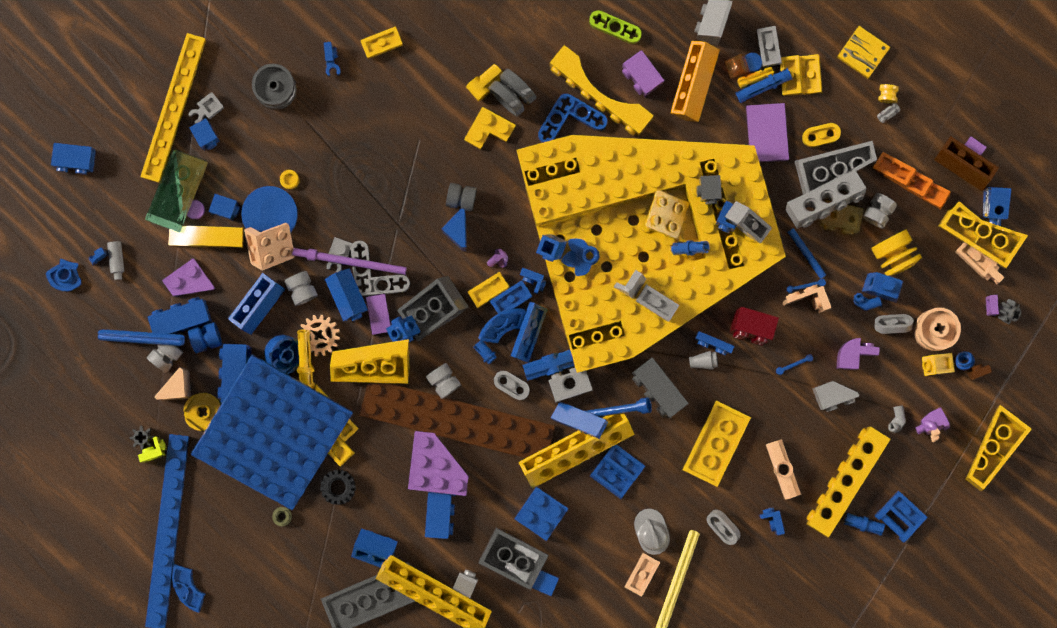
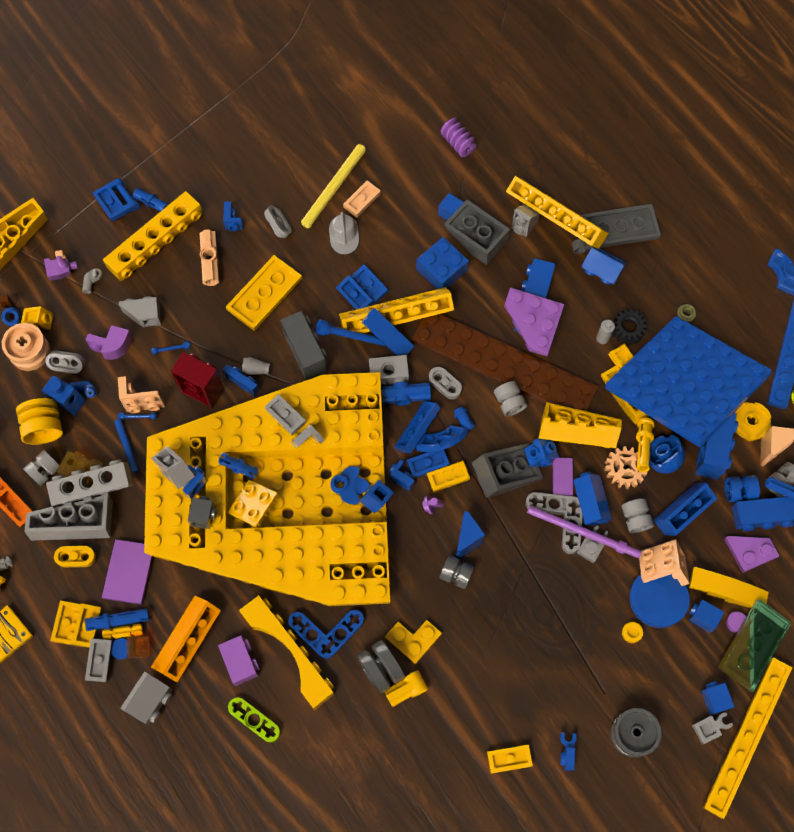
camera: 170 degrees left, 15 degrees down
none -> light grey cylinder [596,320,615,344]

